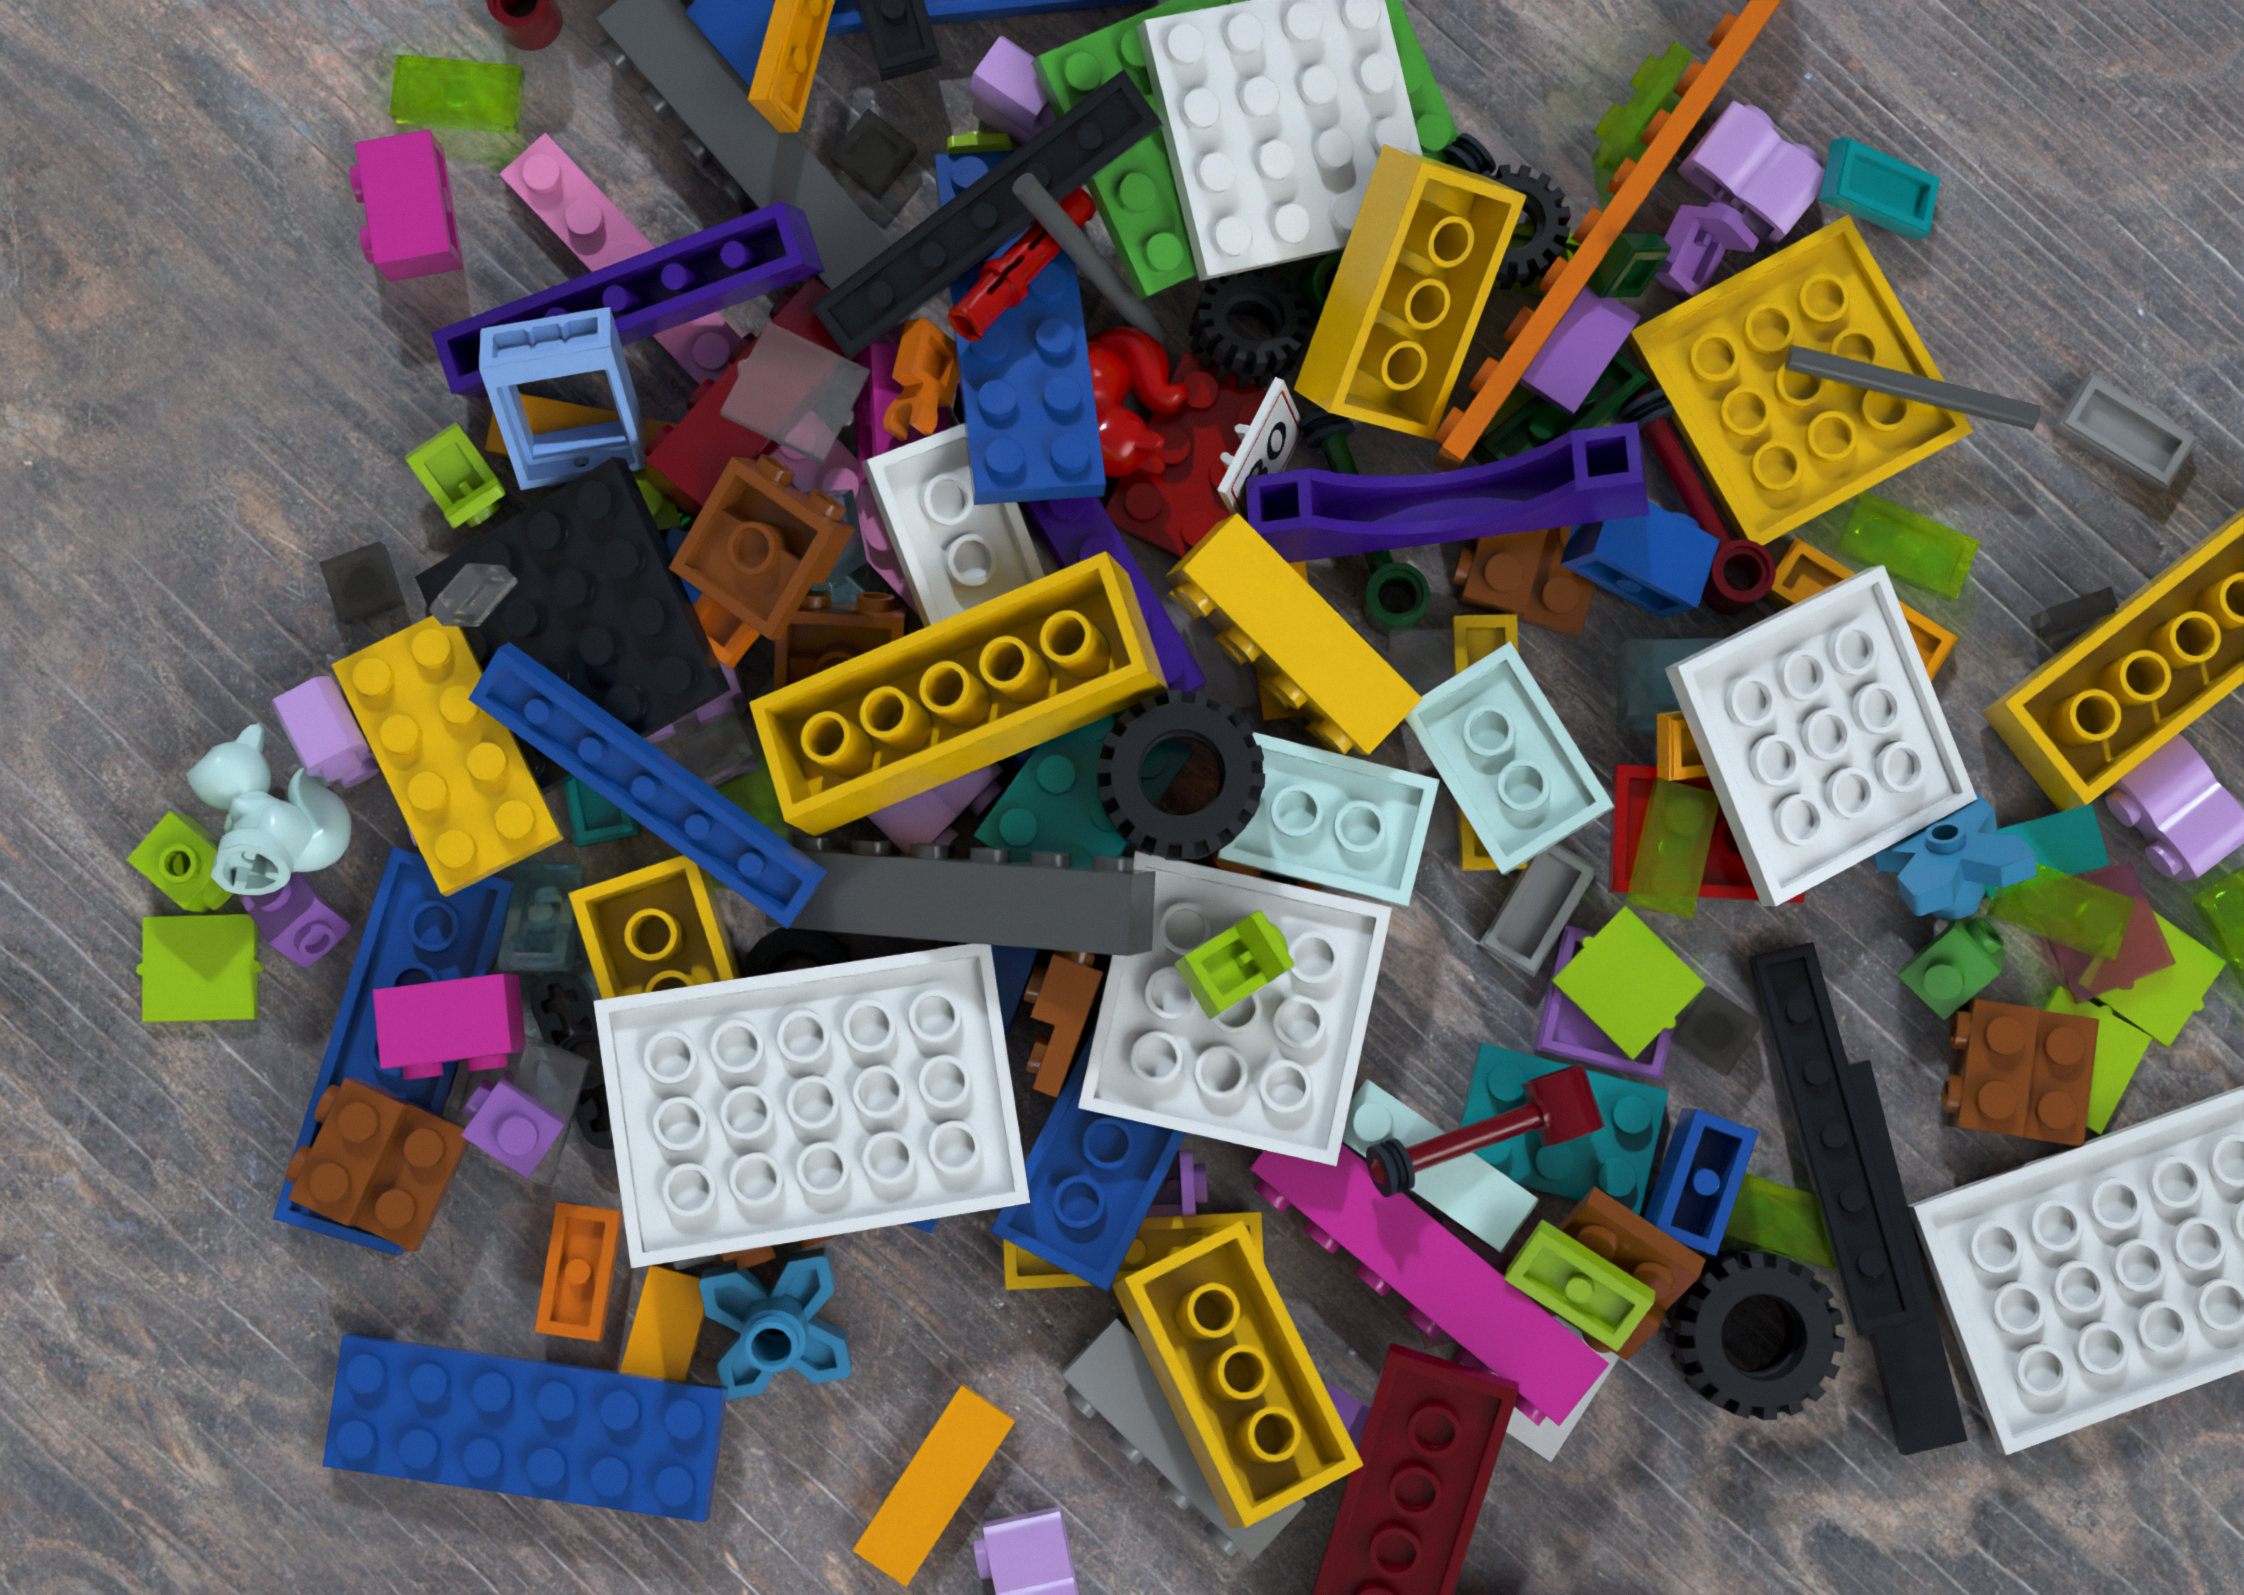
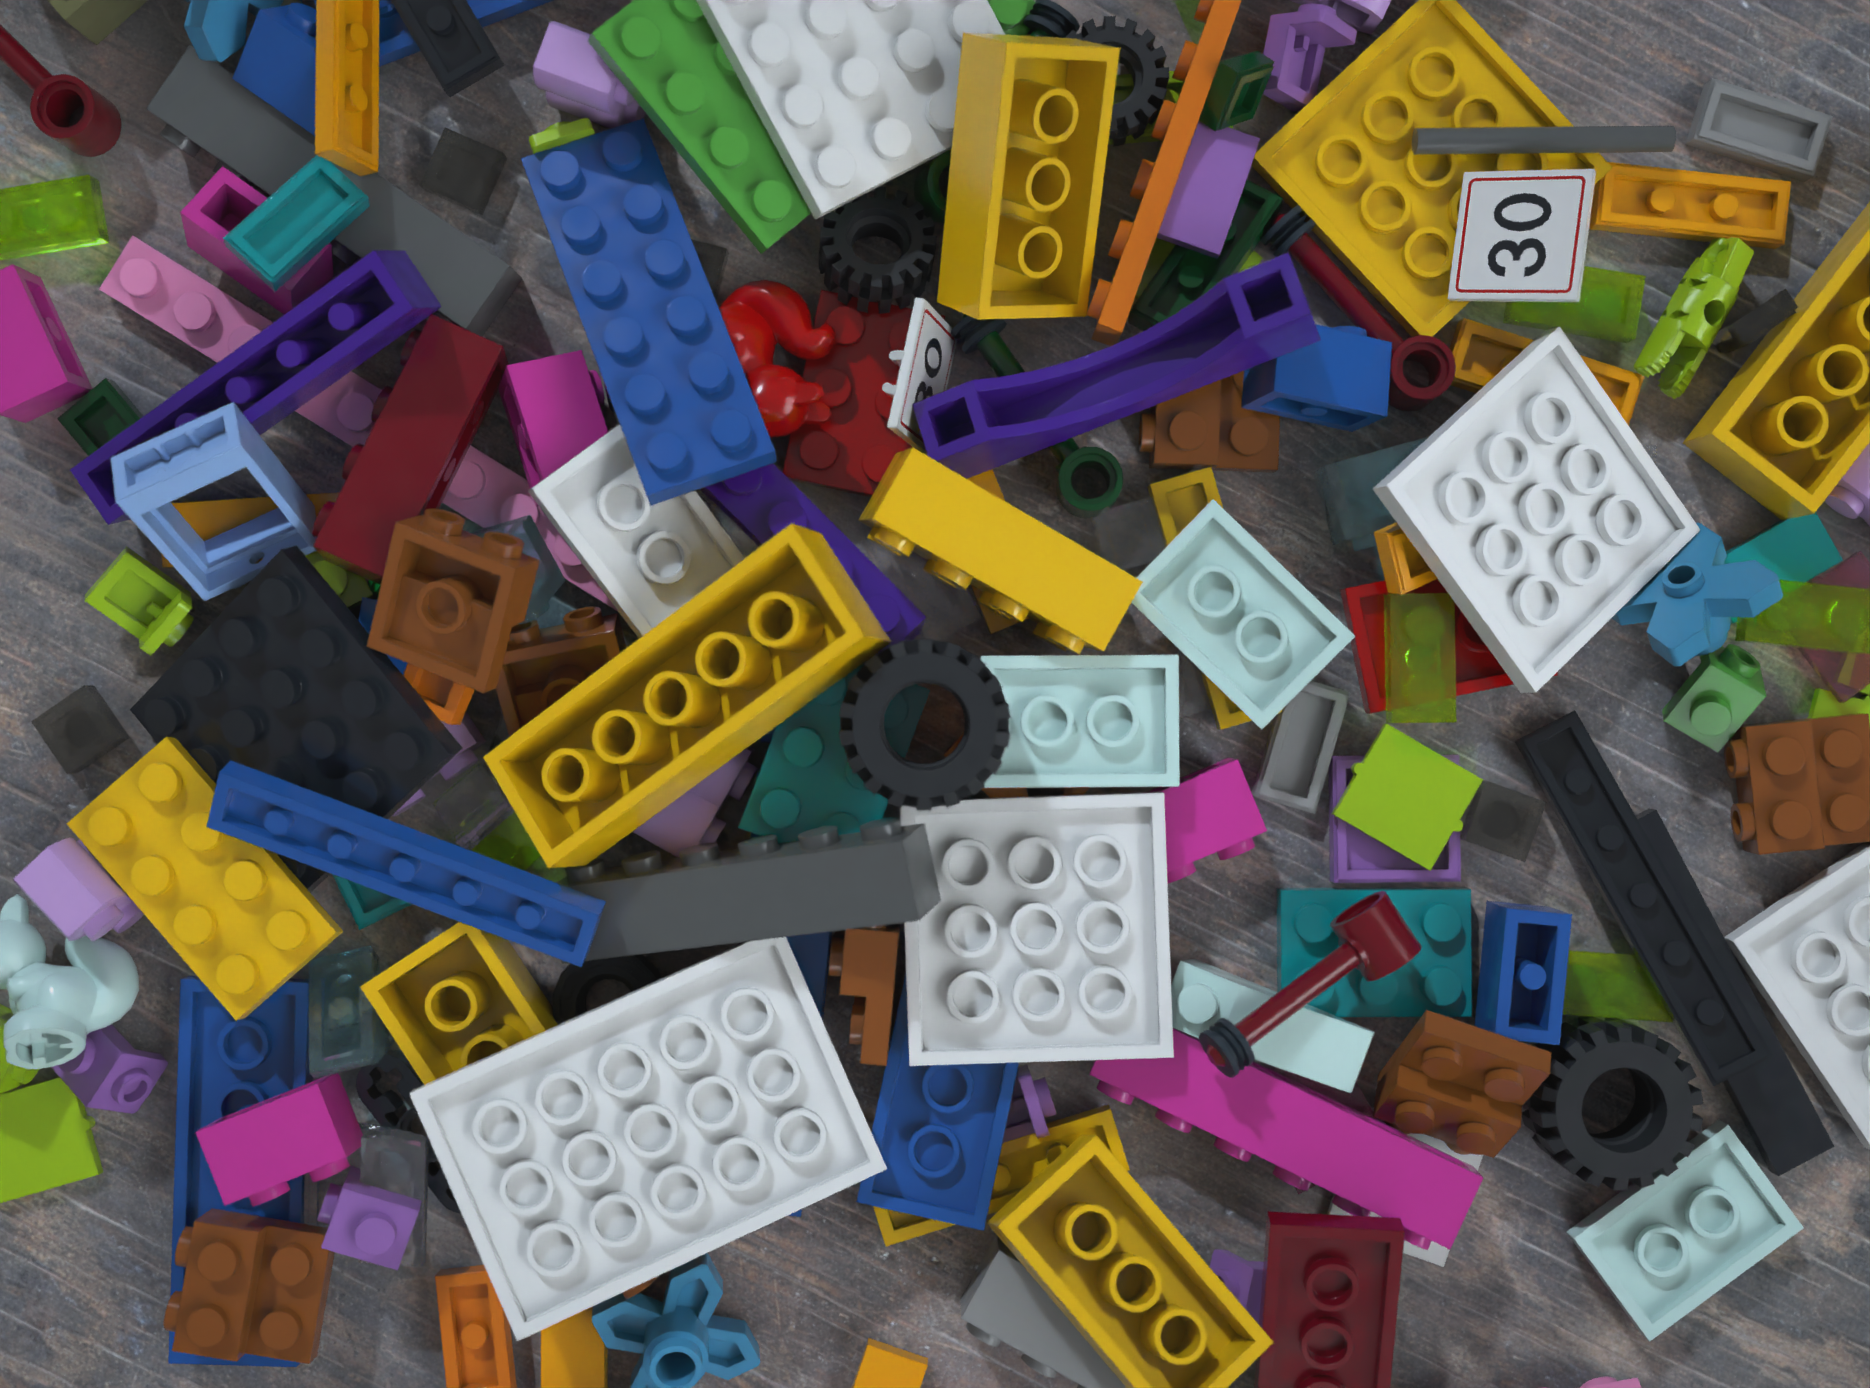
camera: 15 degrees left, 5 degrees up
clear tile [429,563,518,627] -> none
clear piece [720,321,870,465] -> none
black tile [811,69,1164,360] -> none
orange plate [883,317,959,441] -> none
red pin [947,188,1096,342] -> none
dark grey bar [1012,173,1167,344] -> none
lime bracket [1174,910,1294,1020] -> none
lime plate [1504,1219,1656,1352] -> none
none -> dark green tile [57,378,143,456]
none -> dark pink brick [180,166,334,315]
none -> teal tile [223,155,370,292]
none -> dark pink brick [1146,758,1267,884]
none -> white piece [1448,169,1596,302]
none -> light aqua plate [1567,1120,1804,1341]
none -> light orange tile [1589,162,1791,249]
none -> lime hinge [1633,237,1754,399]

